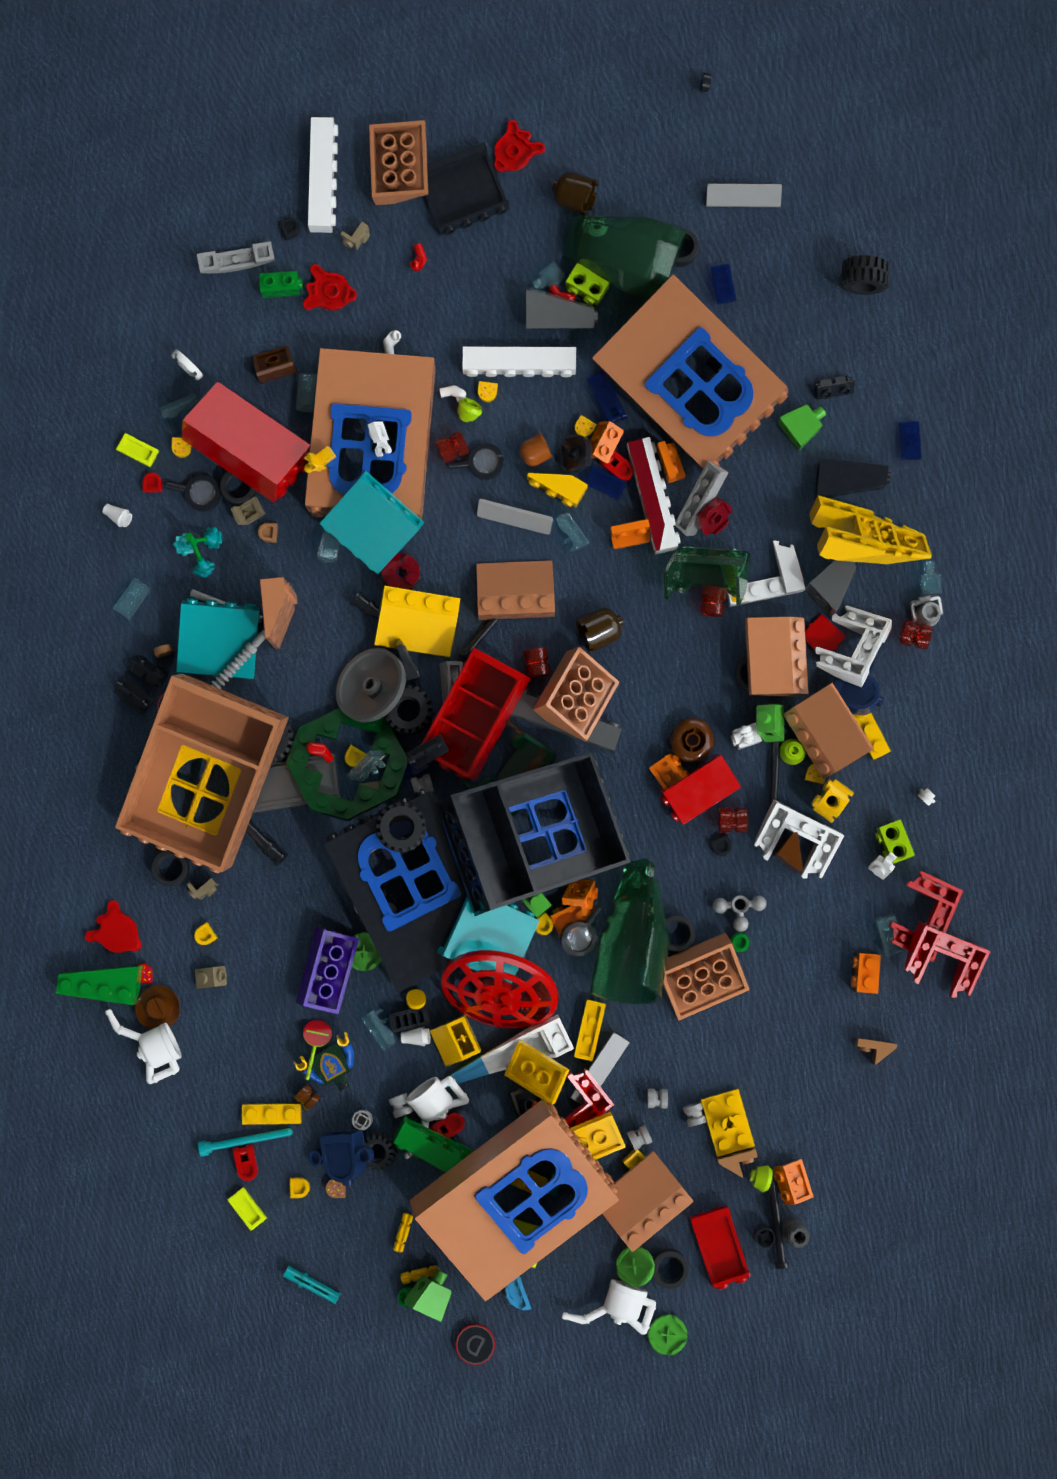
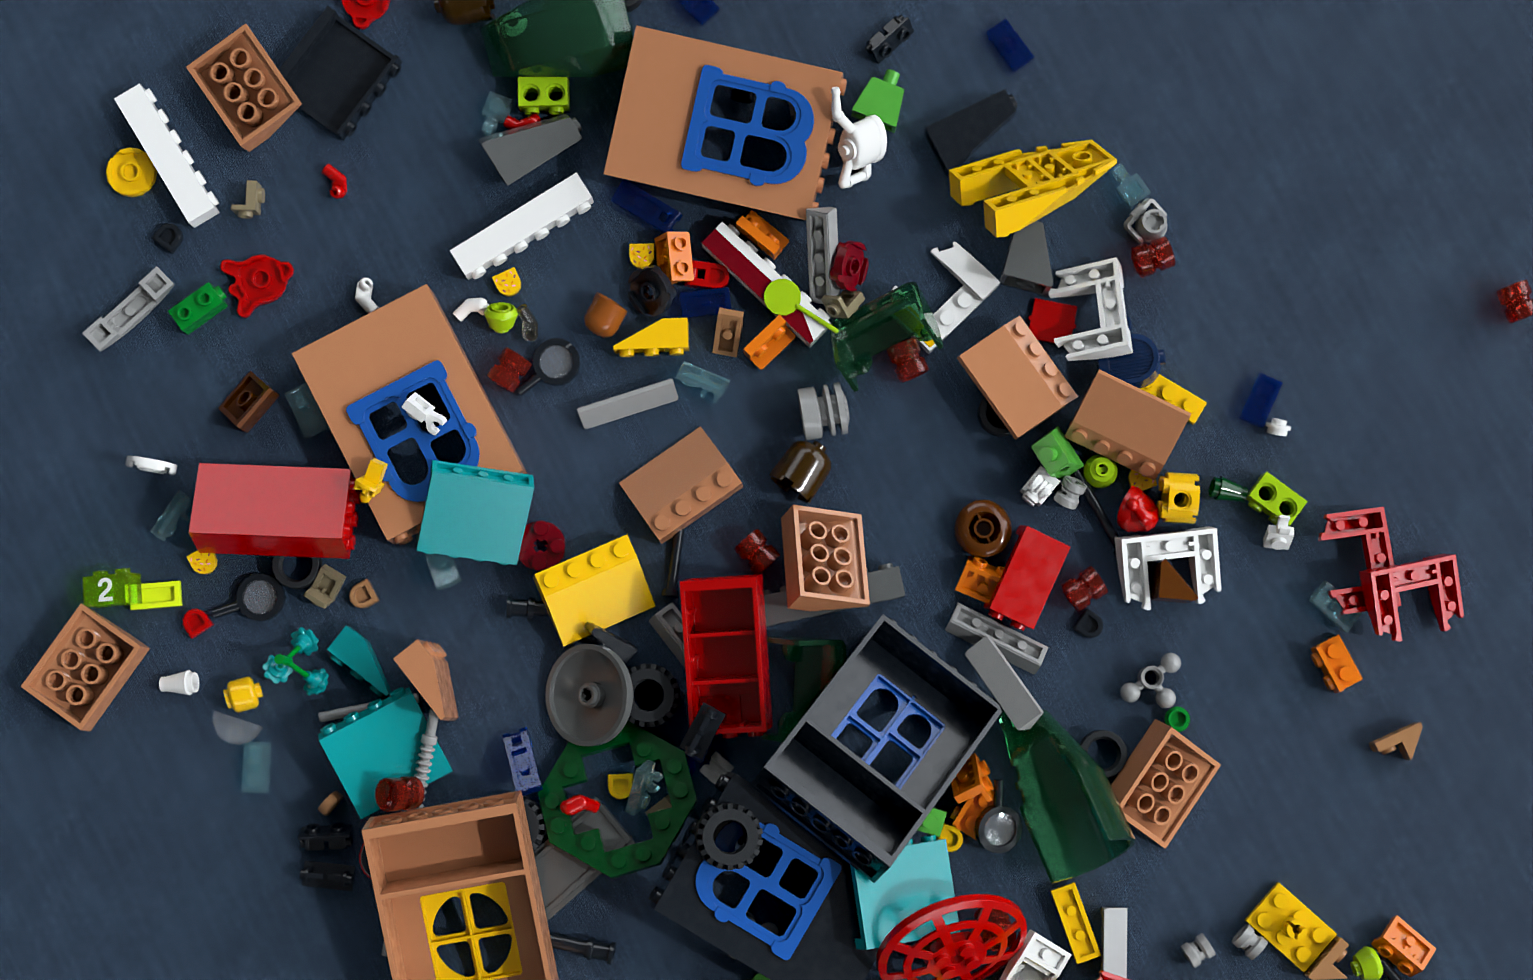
camera: 30 degrees left, 0 degrees up
none -> nougat slope [21,603,150,731]
none -> clear neon green brick [83,568,142,608]
none -> yellow tile [106,147,157,197]
none -> clear plate [212,711,263,745]
none -> yellow head [223,676,263,713]
none -> teal slope [327,626,392,697]
none -> clear red wheel [375,776,425,812]
none -> clear blue plate [502,727,543,796]
none -> clear smoke arm [516,304,538,342]
none -> medium nougat slope [712,308,744,357]
none -> lime piece [764,279,839,333]
none -> light grey wheel [797,382,850,441]
none -> dark tan bracket [821,290,865,319]
none -> white piece [831,87,887,189]
none -> light grey slope [945,603,1048,674]
none -> light grey slope [965,635,1044,730]
none -> light grey wheel [1054,475,1087,510]
none -> red piece [1117,485,1160,532]
none -> dark green cone [1209,476,1248,502]
none -> clear blue plate [1239,372,1283,429]

